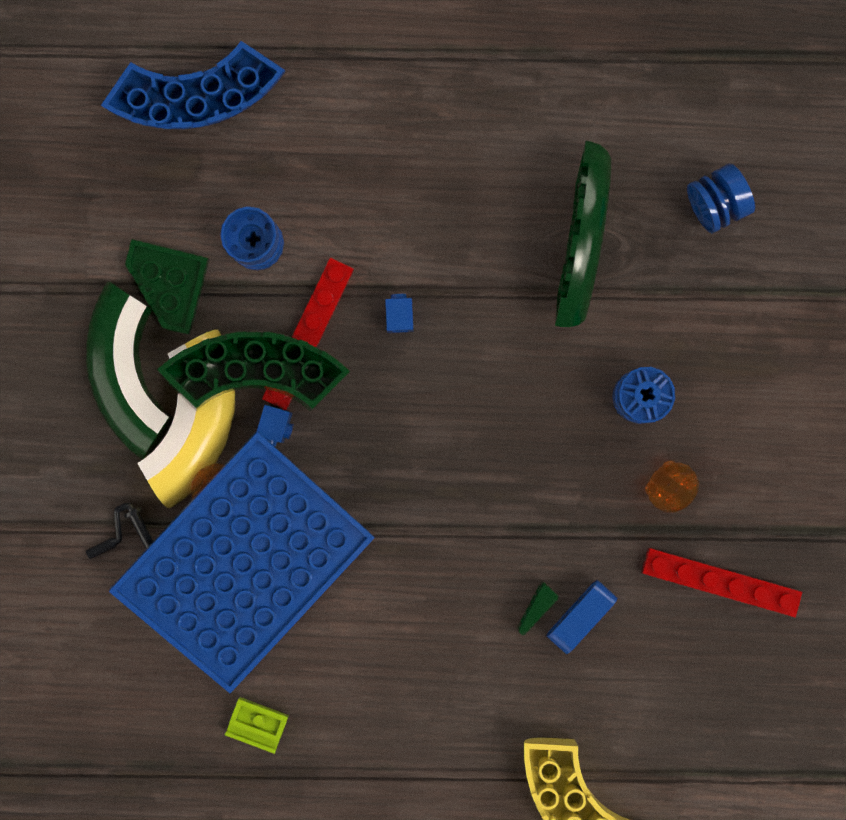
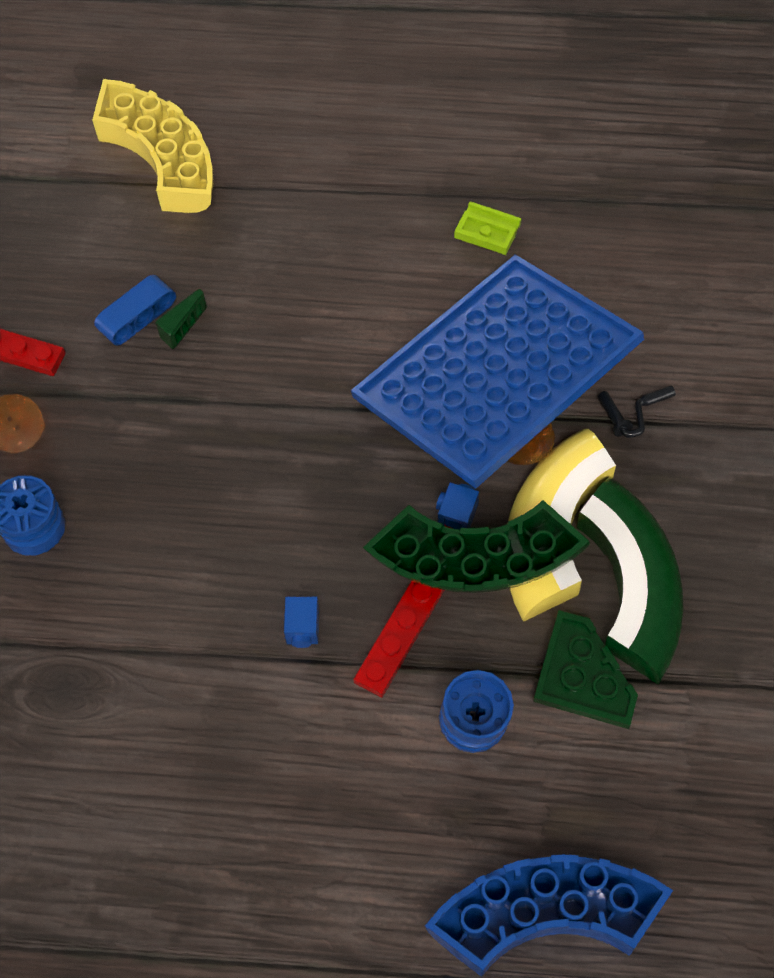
camera: 175 degrees left, 25 degrees down
dark green brick [555,141,612,327] -> none

